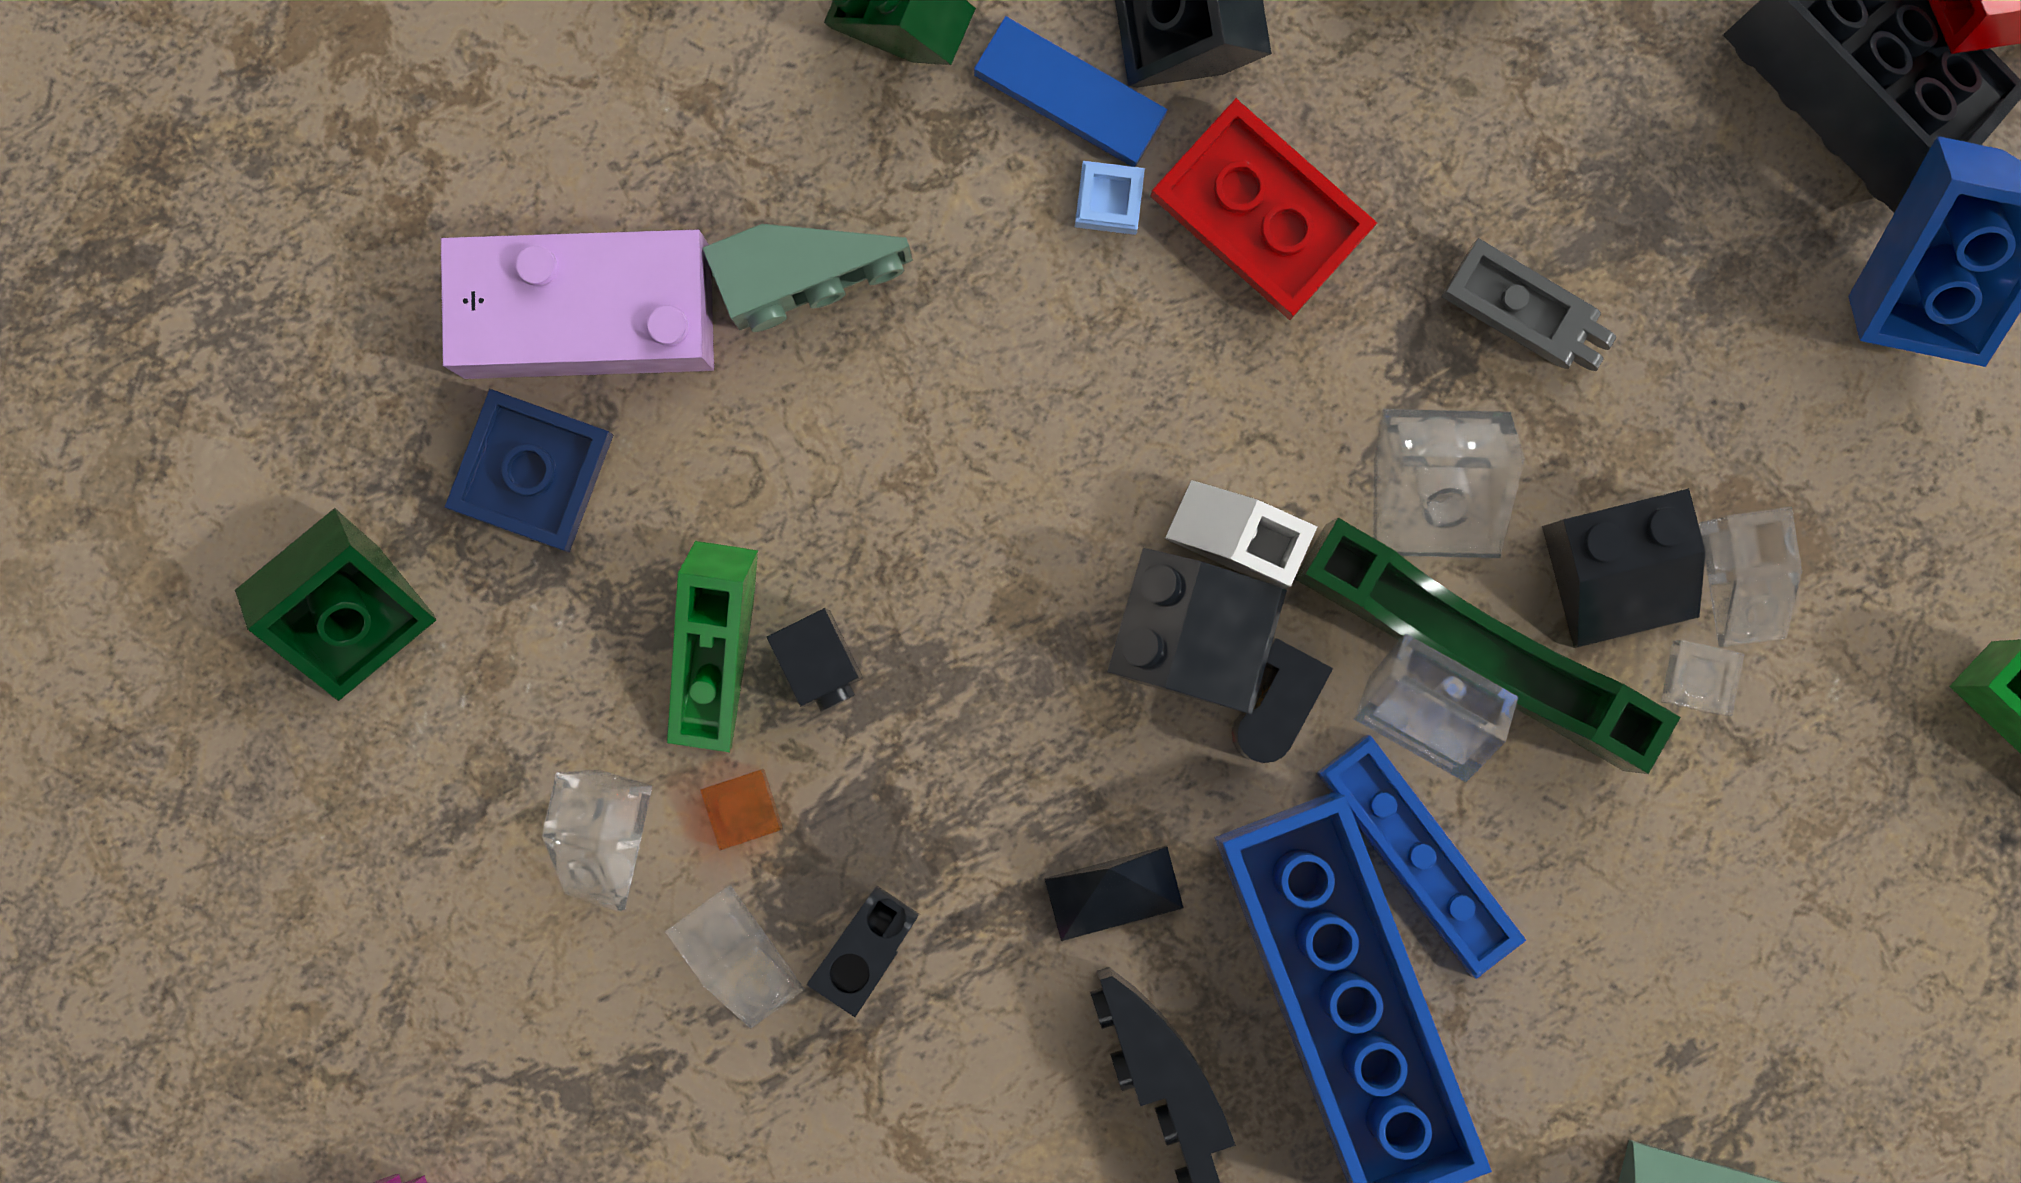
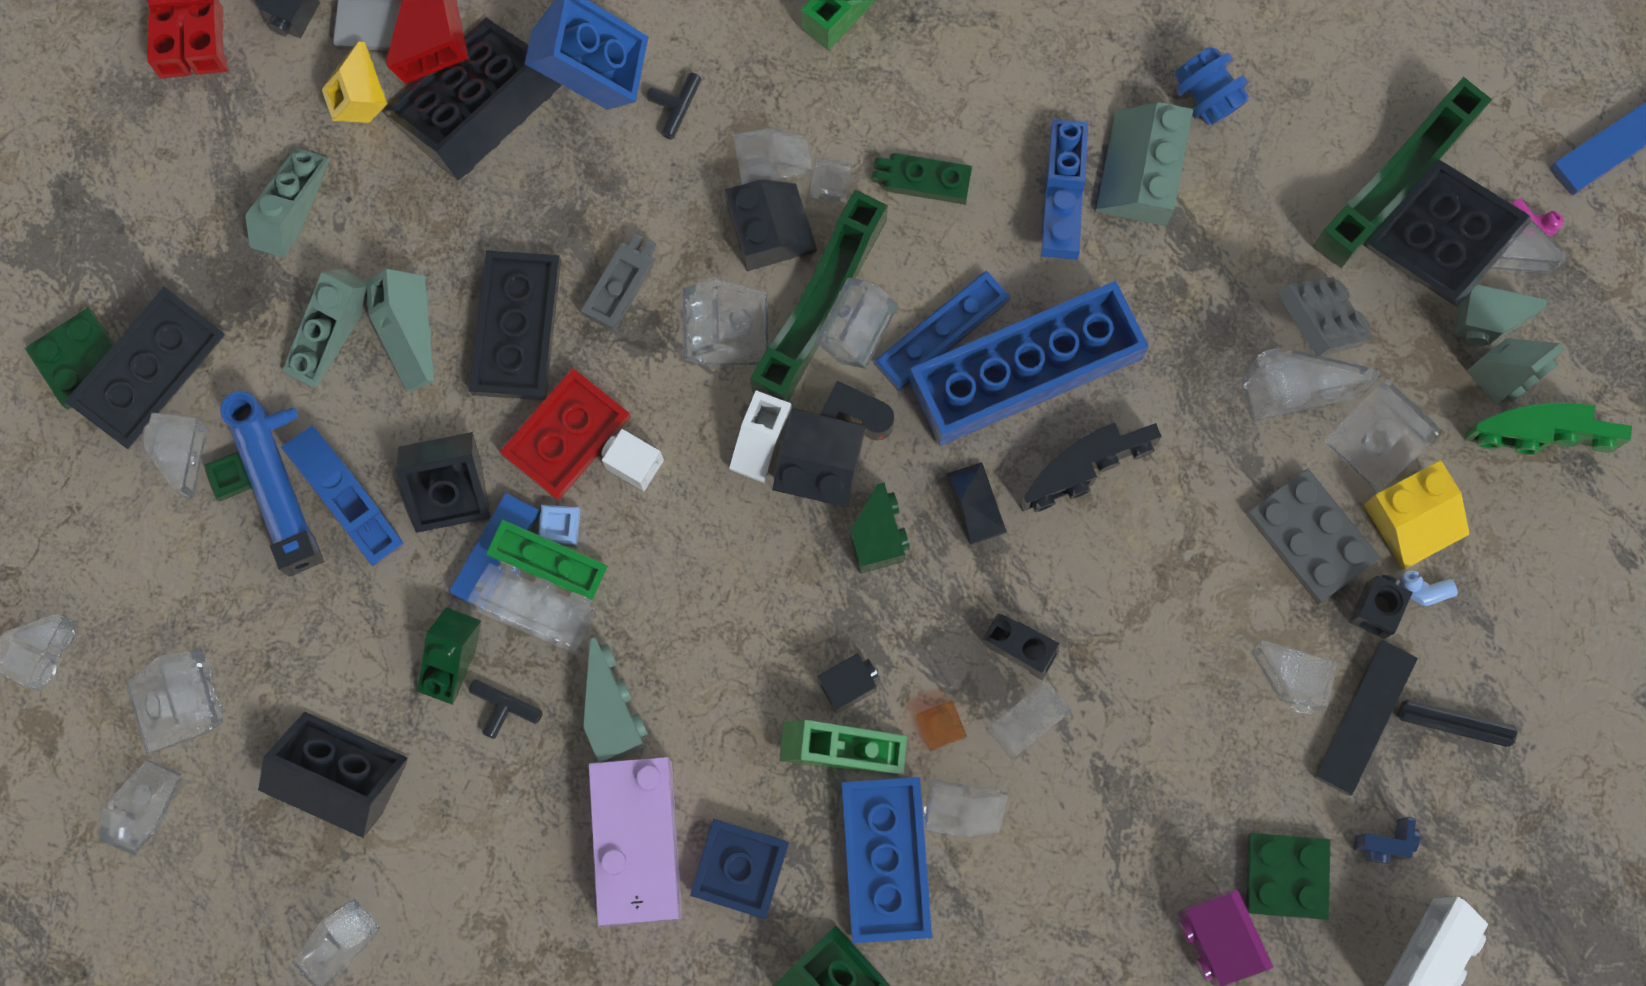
camera: 90 degrees left, 10 degrees down
none -> clear slope [467,562,597,655]
none -> black plate [469,250,561,400]
none -> black piece [469,679,543,739]
none -> green plate [486,519,608,602]
none -> white brick [601,429,664,492]
none -> black piece [647,72,702,140]
none -> blue plate [842,777,932,943]
none -> dark green slope [850,482,910,574]
none -> dark green hinge [871,153,972,205]
none -> blue slope [1041,119,1088,260]

